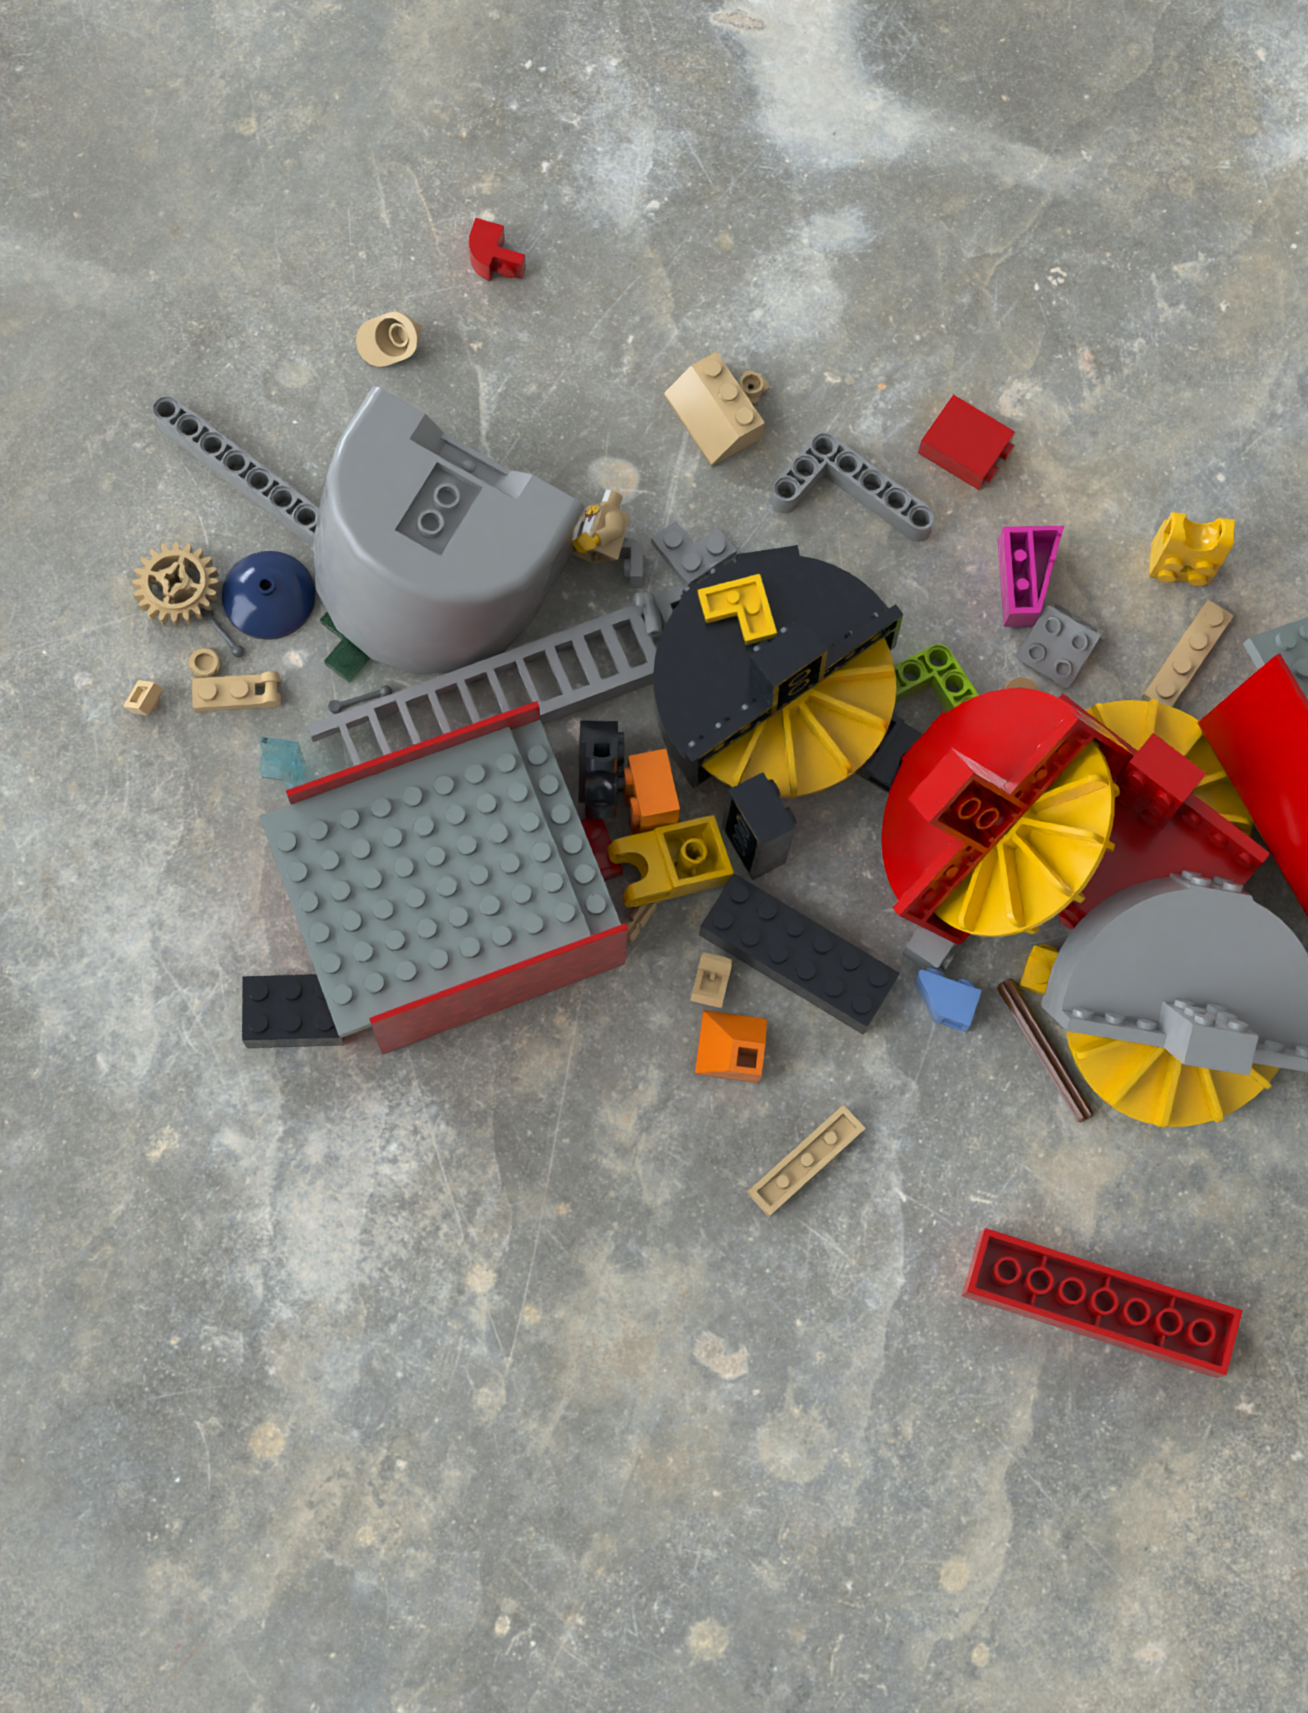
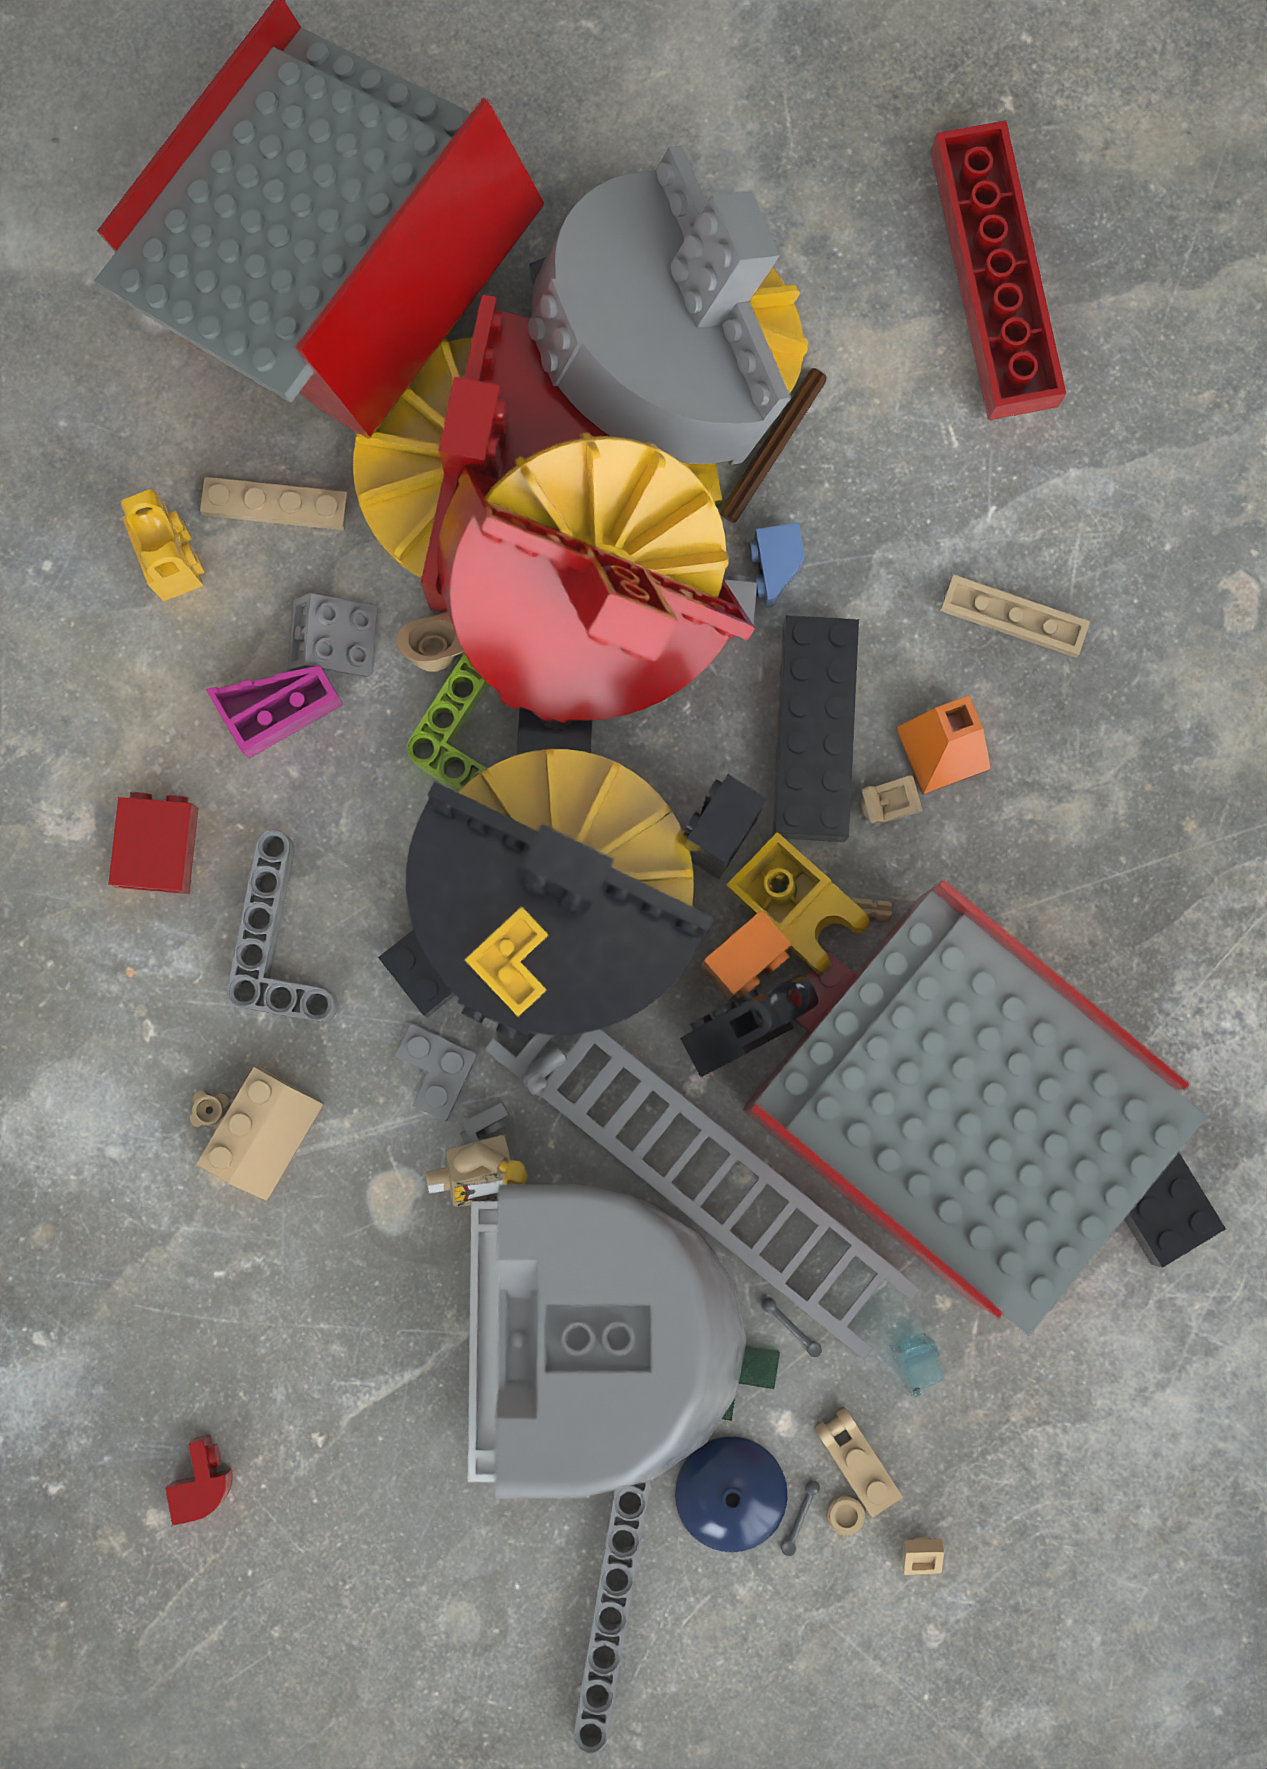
camera: 115 degrees left, 10 degrees up
tan gear [132,541,220,627] -> none
tan piece [355,311,423,367] -> none

